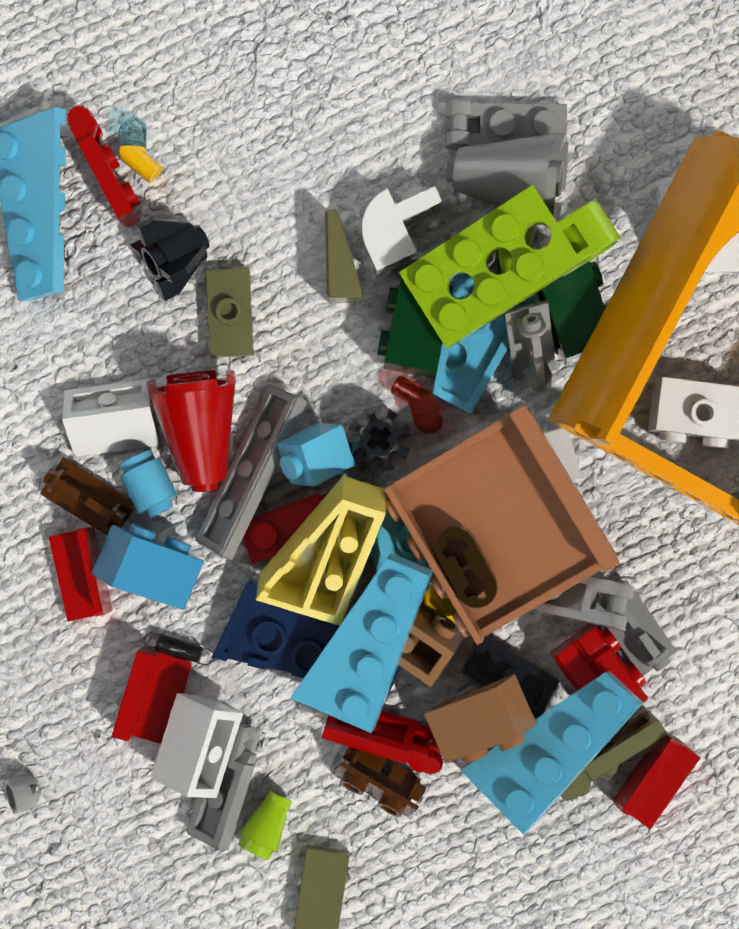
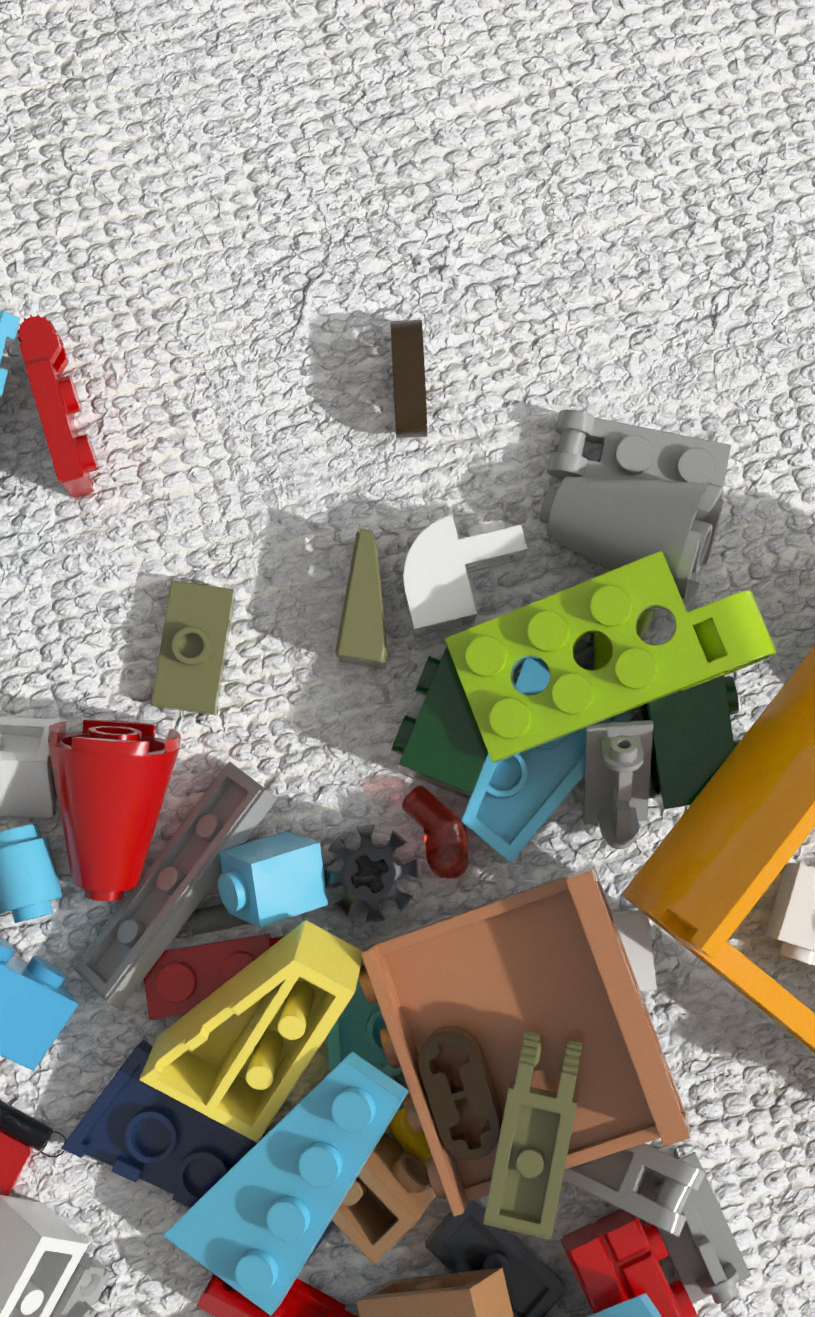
camera: 10 degrees right, 5 degrees down
arm [118,116,163,184] -> none
black brick [130,217,210,301] -> none
none -> dark brown beam [390,320,427,438]
none -> olive hinge [483,1031,583,1240]

